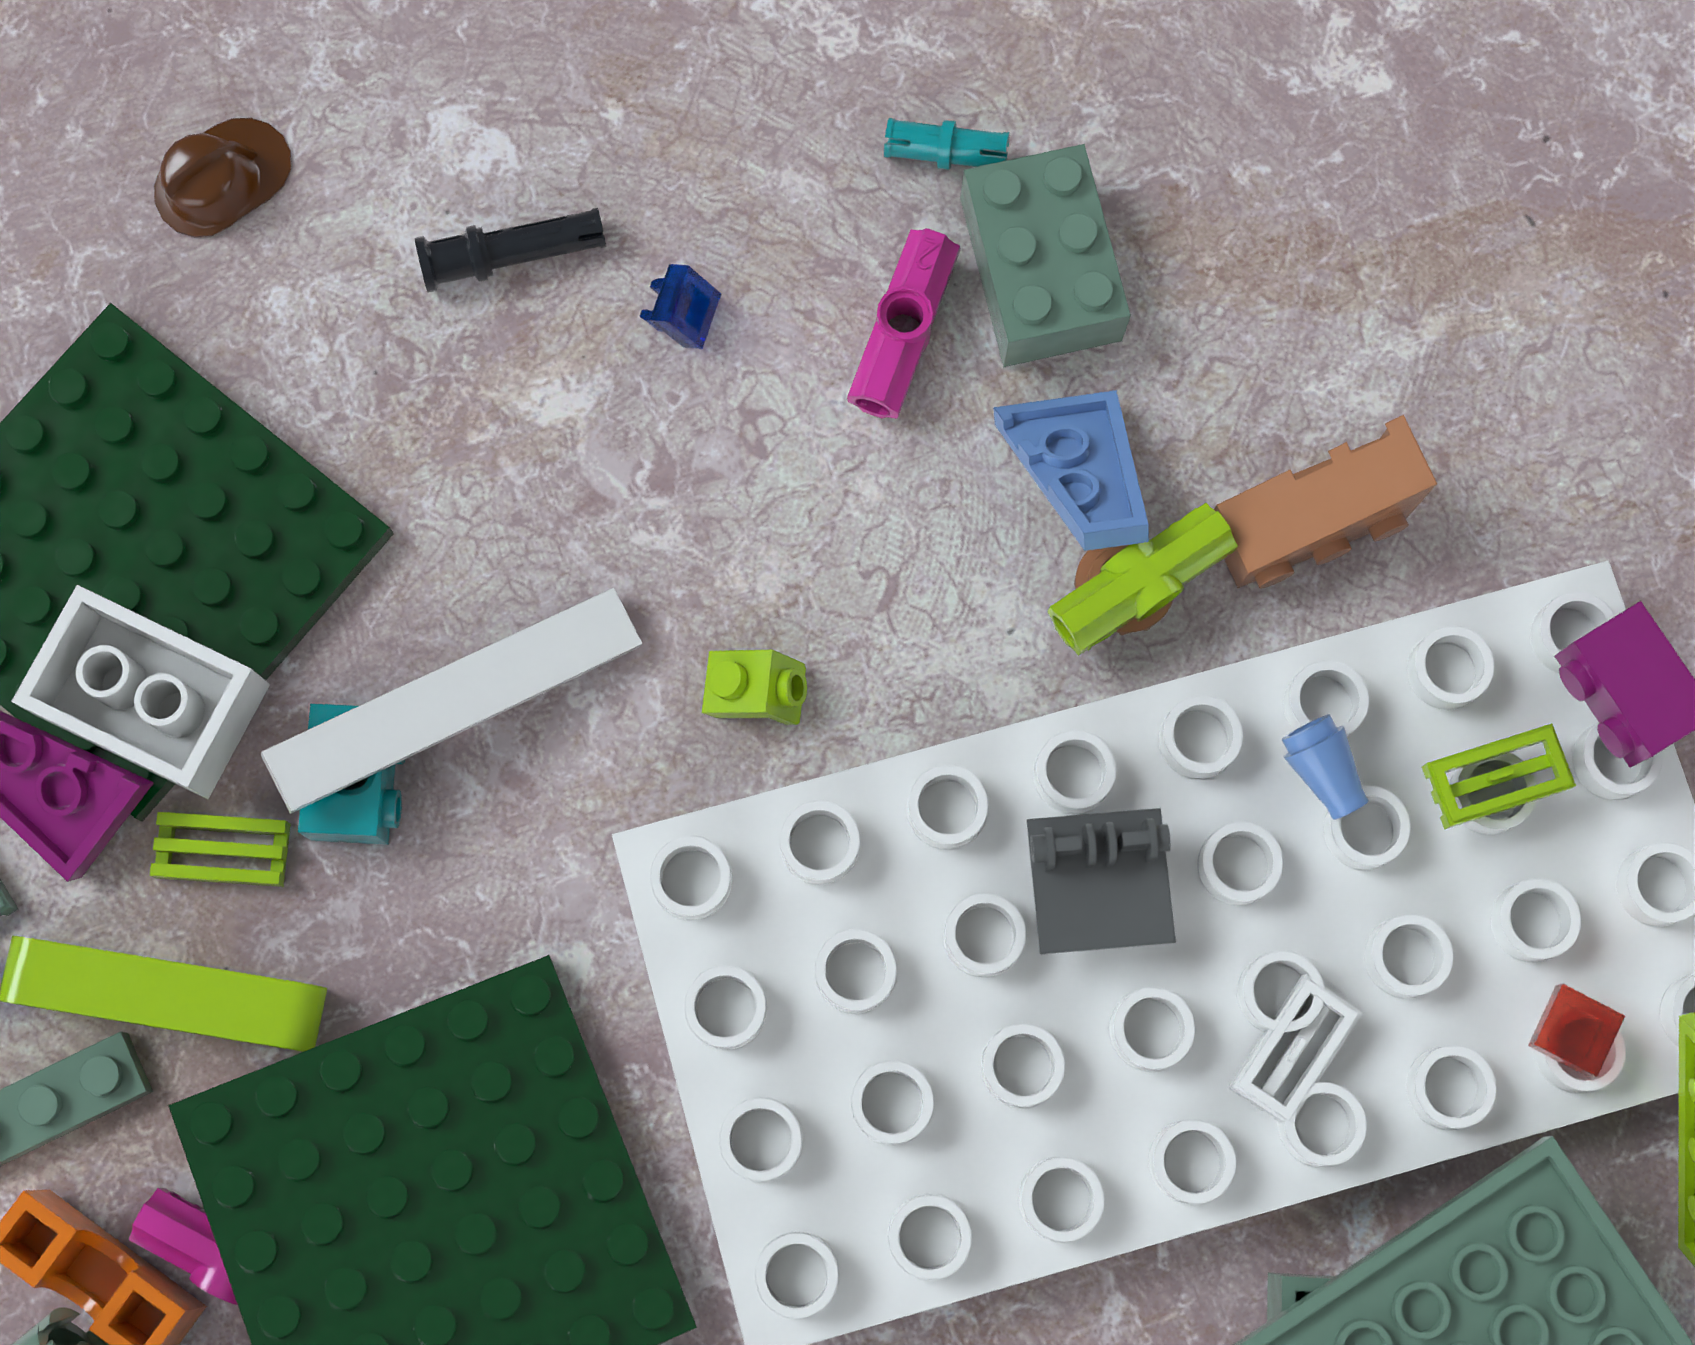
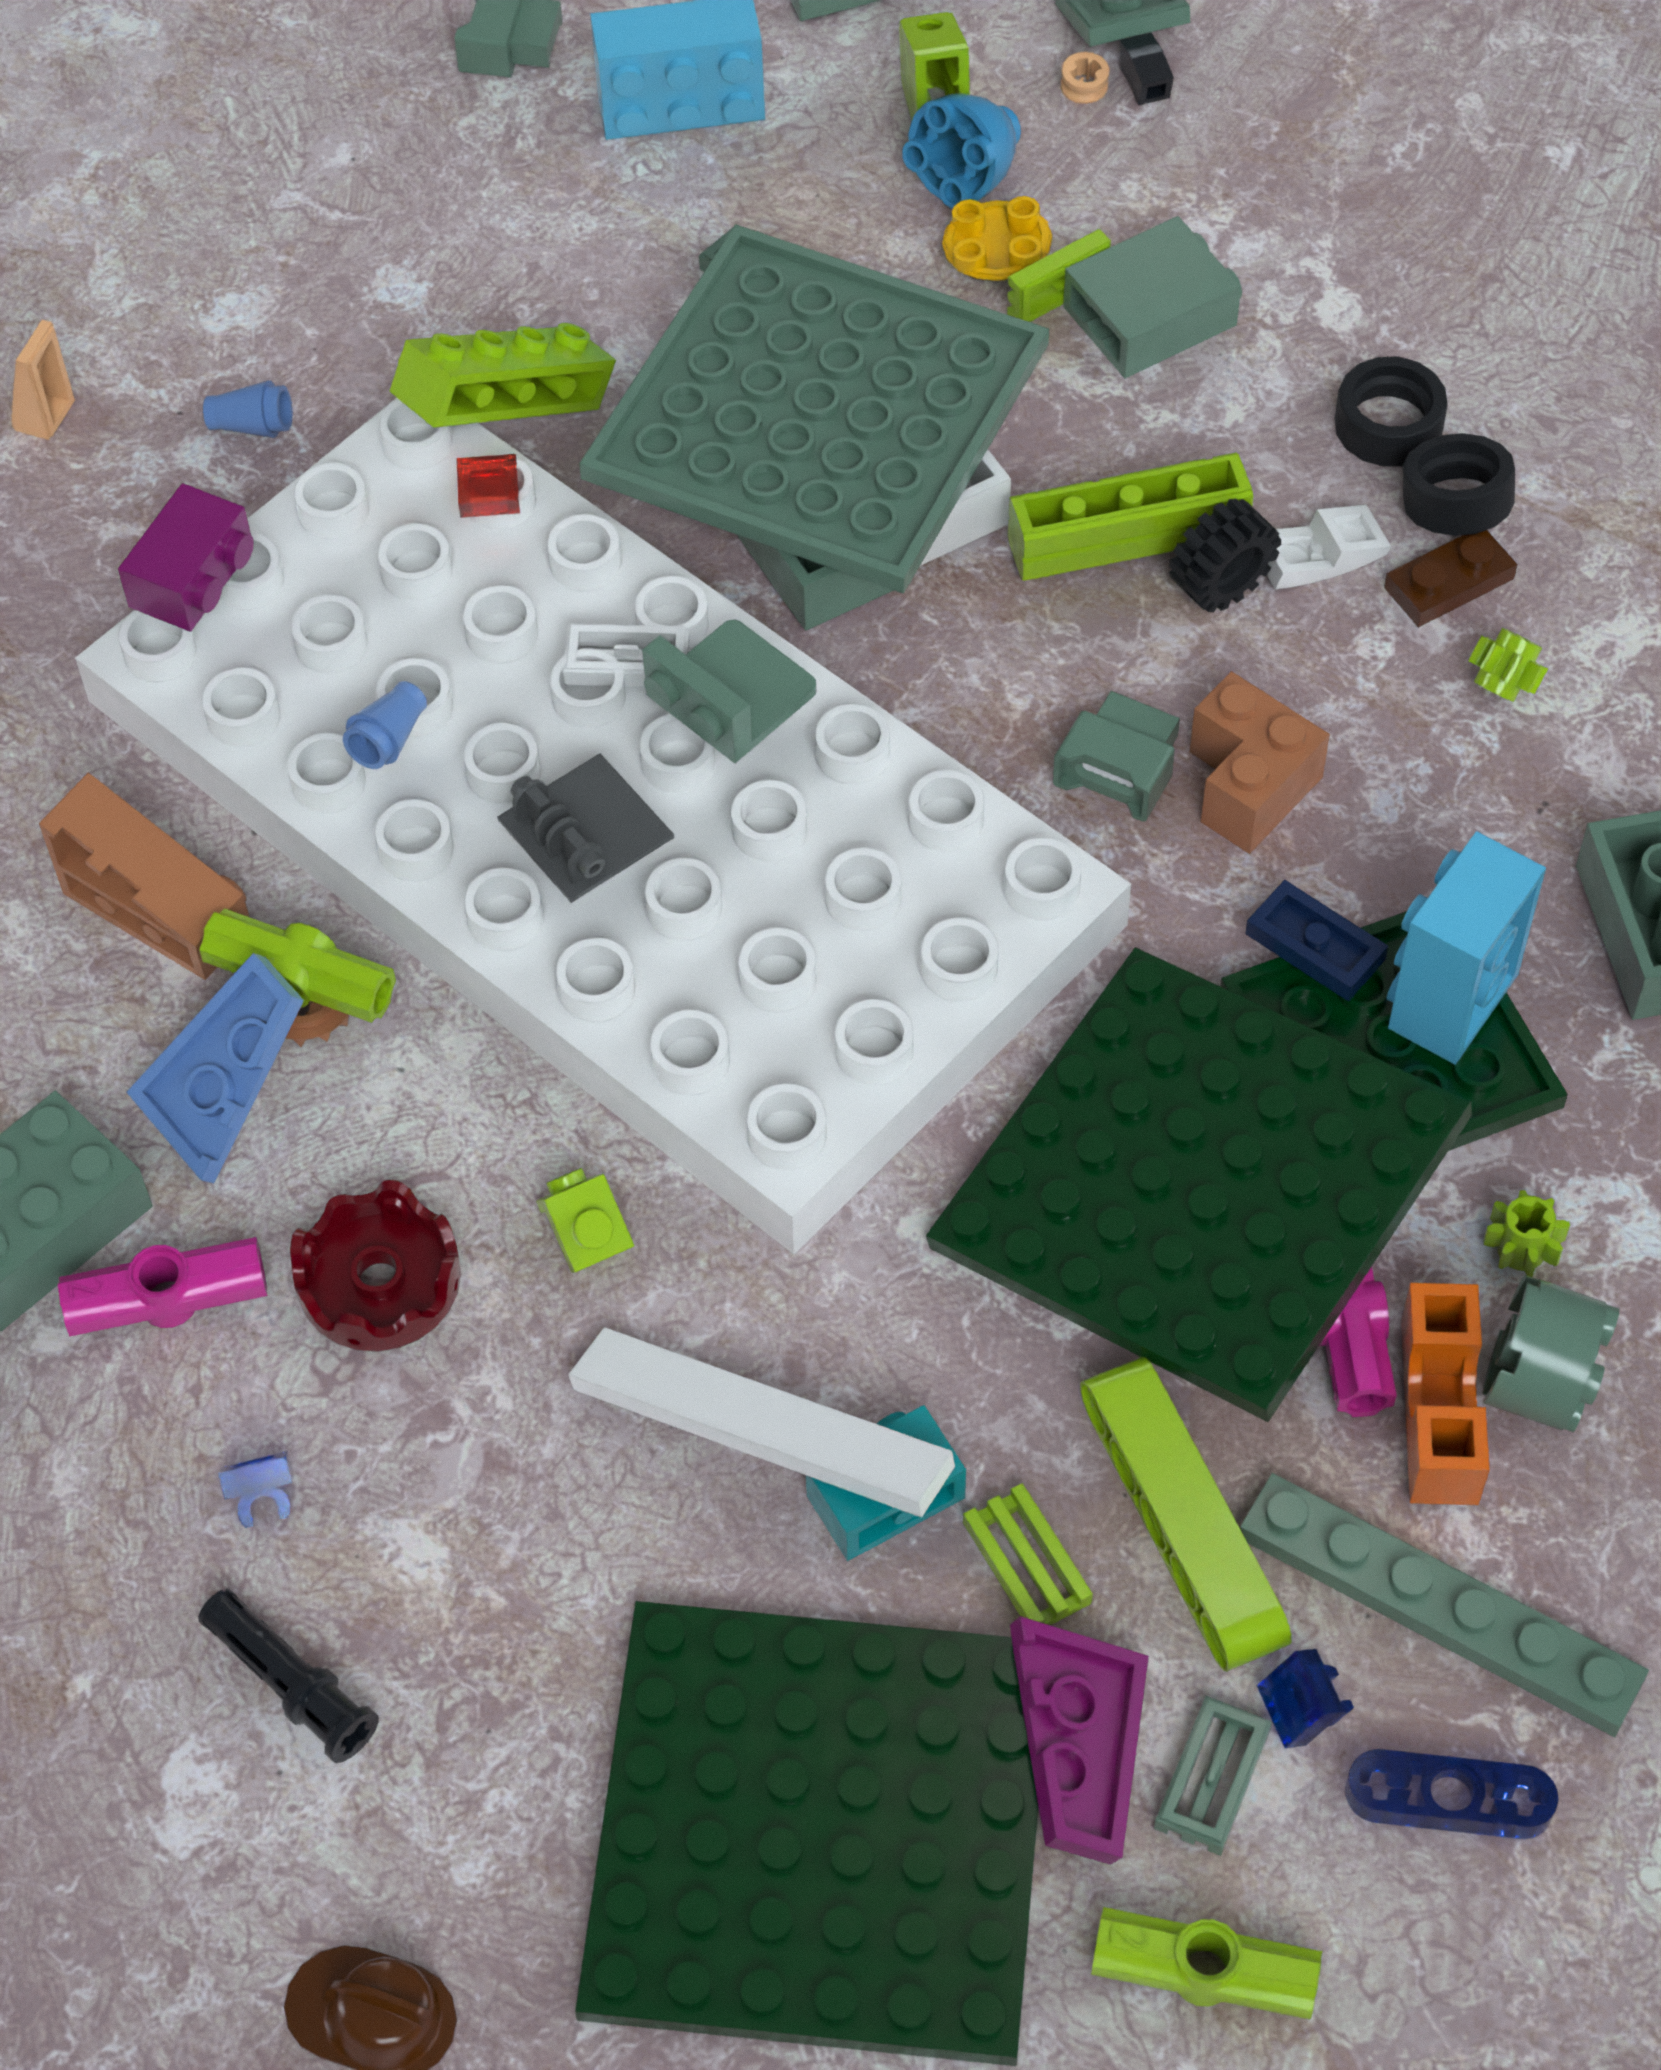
camera: 120 degrees left, 20 degrees down
white brick [11,585,270,799] -> none
lime tile [1421,723,1576,830] -> none
none -> dark red plate [290,1180,461,1352]
none -> sand green bracket [642,620,817,764]

